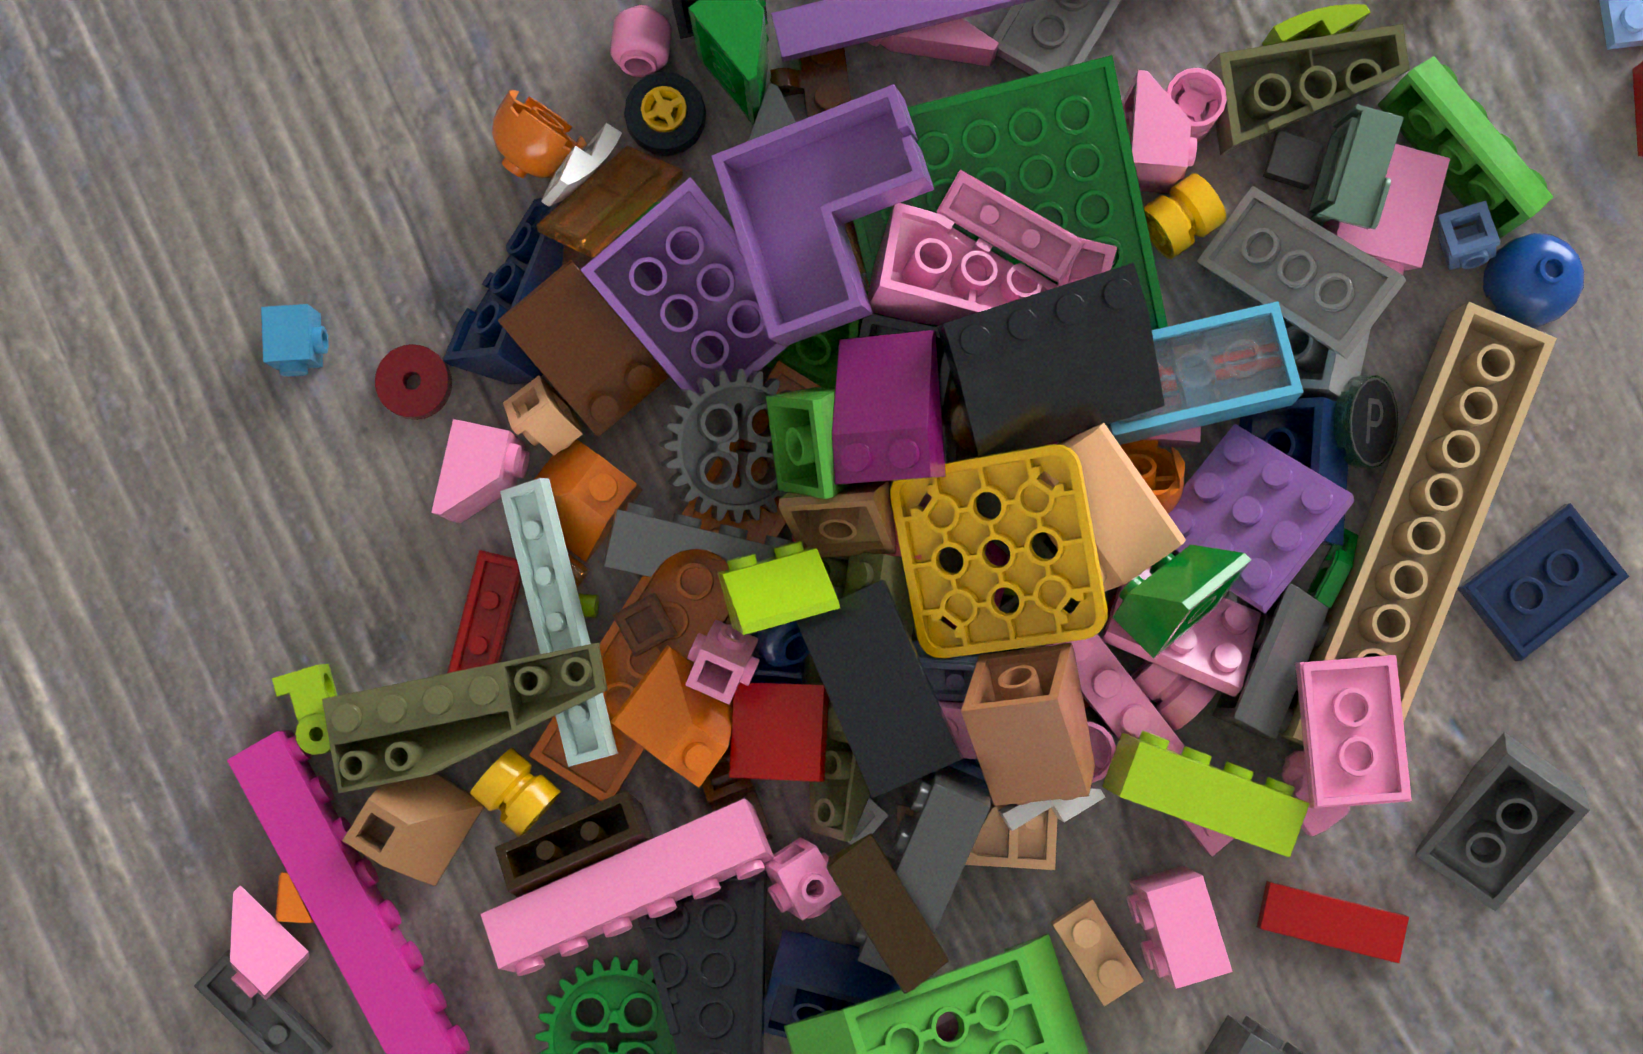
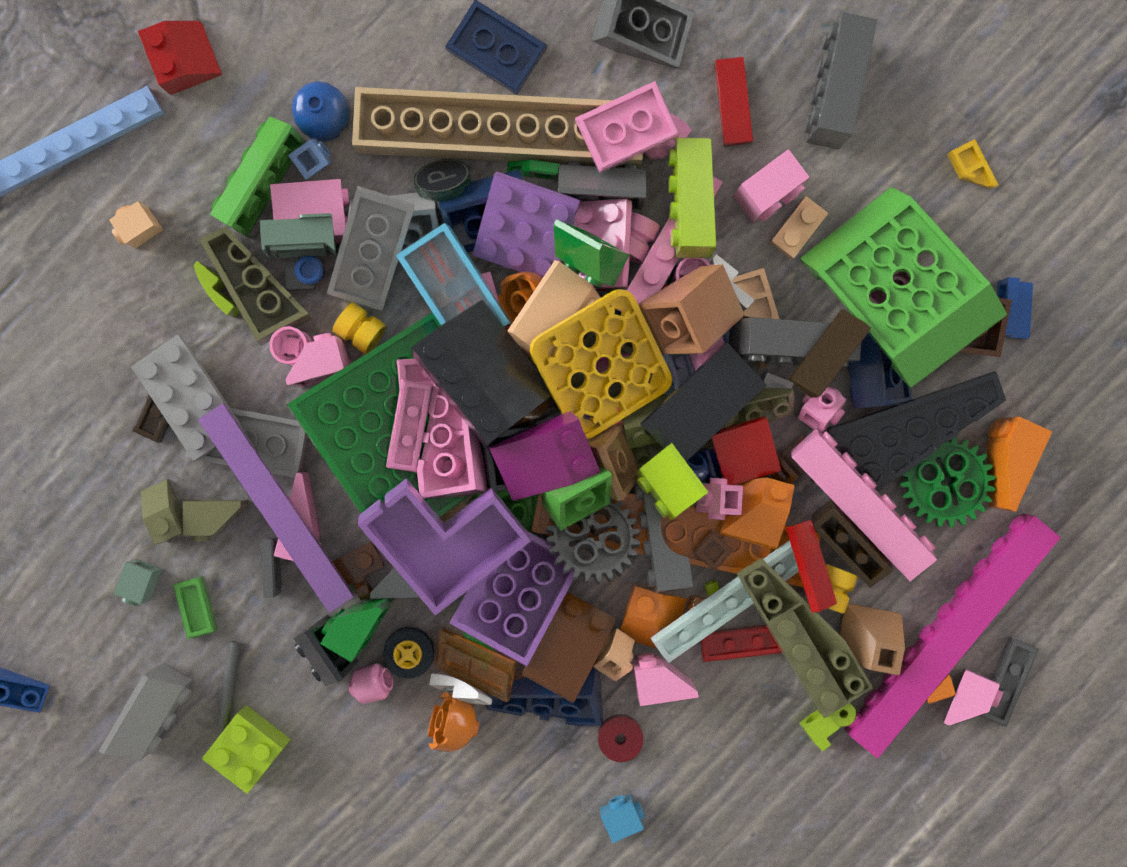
camera: 110 degrees left, 5 degrees up
none -> blue tile [294,255,325,285]
none -> red tile [786,520,837,613]

